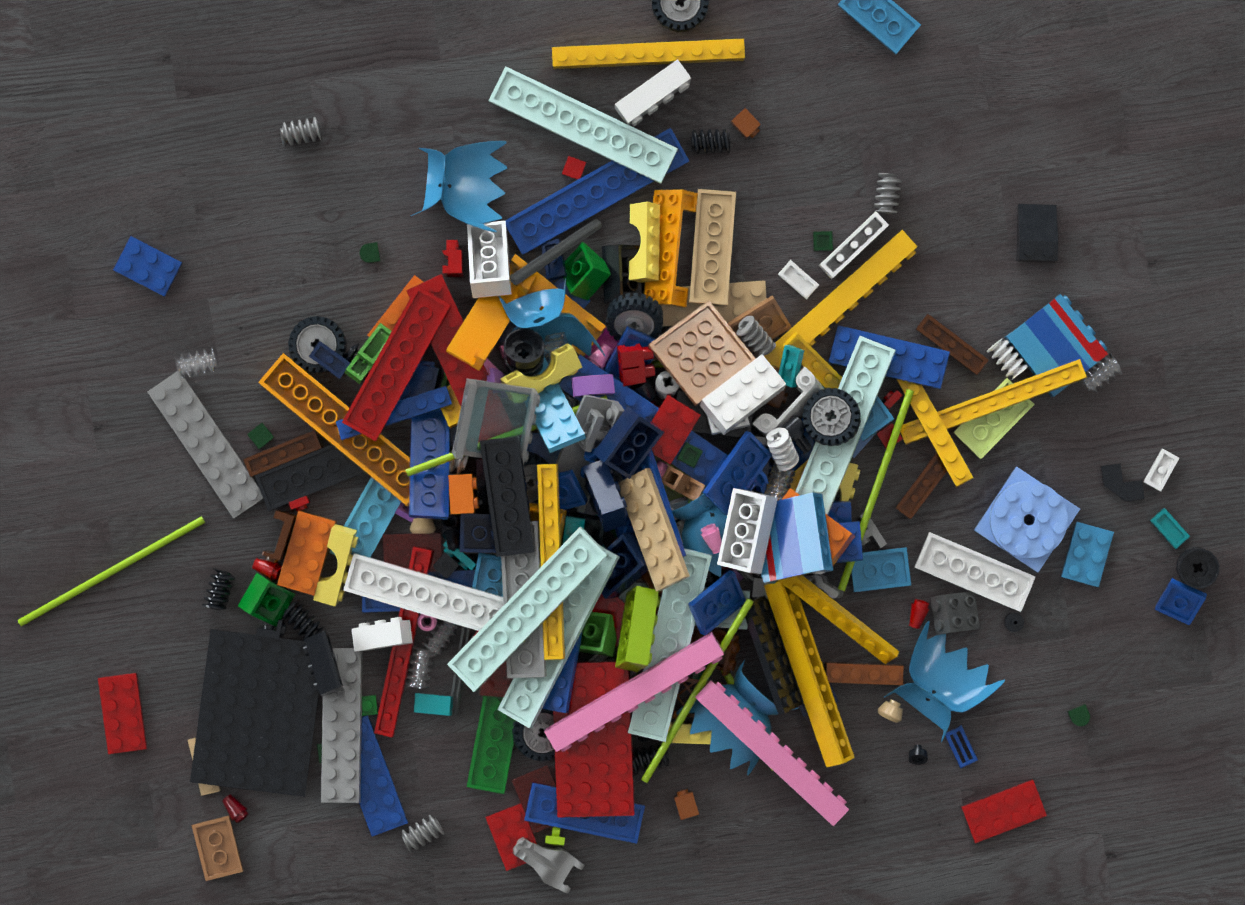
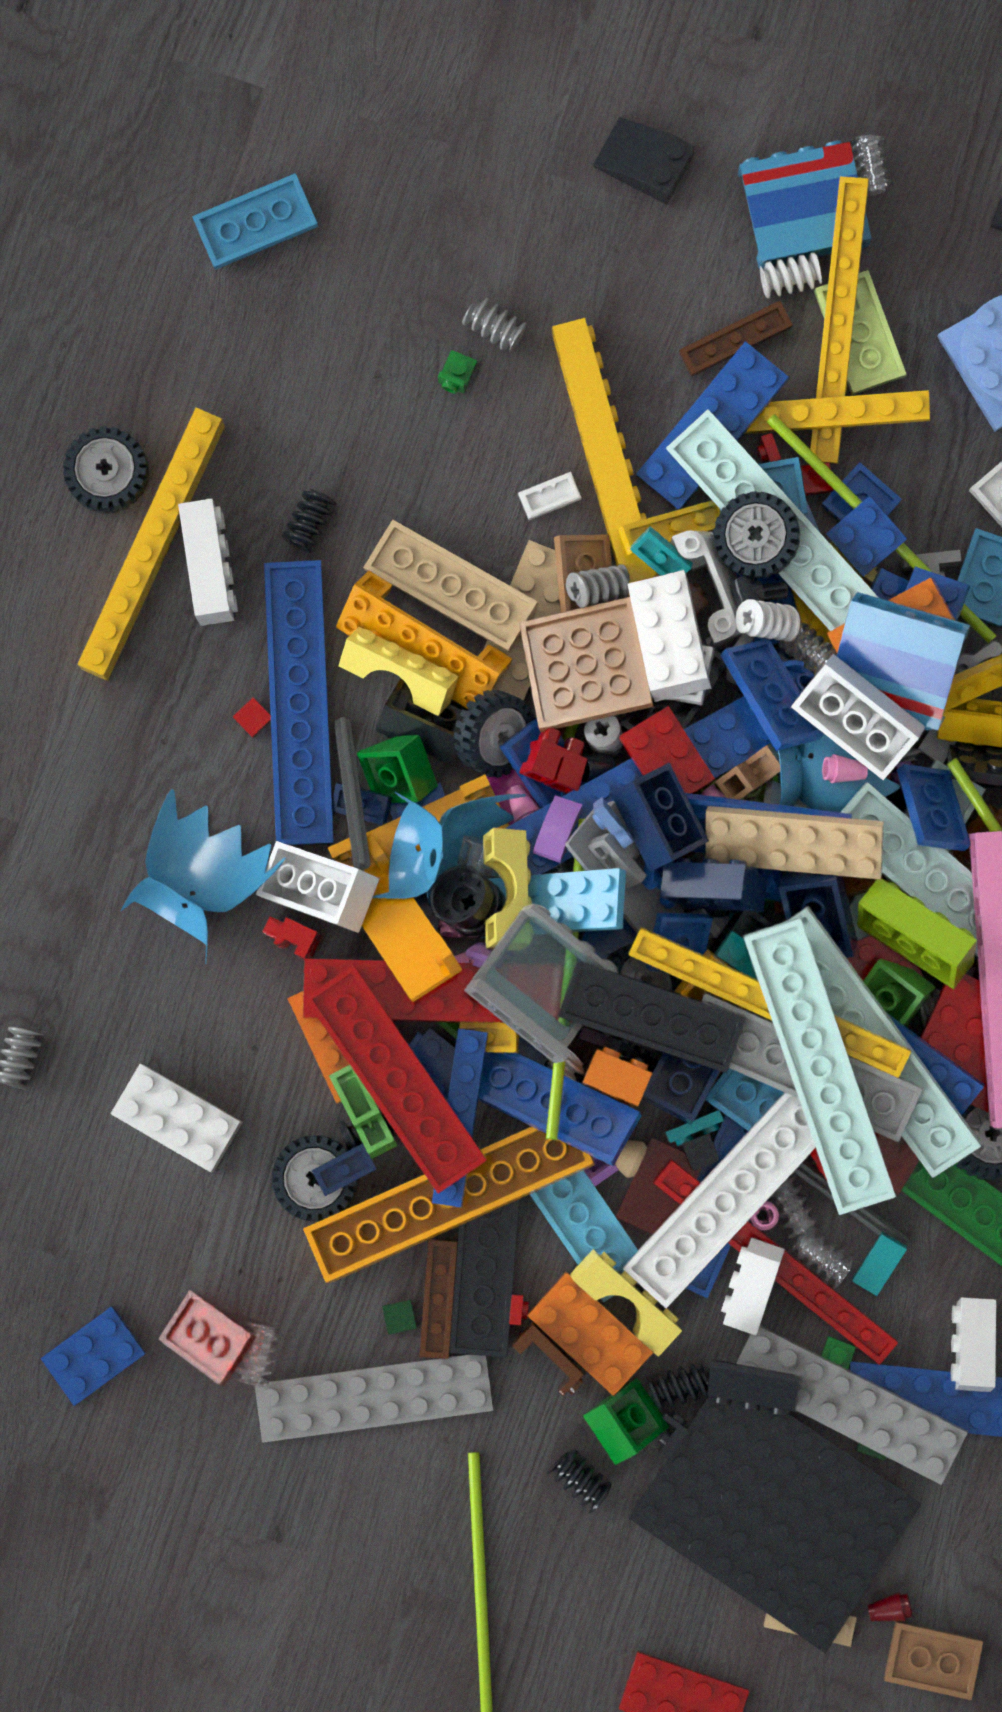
camera: 65 degrees left, 5 degrees down
red cone [252,558,282,581] -> none
dark green tile [360,242,380,263] -> none
black axle [441,515,460,551] -> none
light aqua plate [489,66,678,184] -> none
dark green tile [677,442,703,468] -> none
dark orange brick [731,108,761,139] -> none
dark green tile [813,231,833,251] -> none
white brick [818,211,889,279] -> none
reddish brown plate [895,452,947,519] -> none
none -> white brick [111,1064,243,1172]
none -> clear red plate [159,1290,256,1387]
none -> green bracket [438,350,477,394]
none -> medium blue plate [592,797,634,849]
none -> blue plate [821,462,902,522]
none -> blue plate [826,496,908,577]
none -> white brick [951,1297,996,1392]

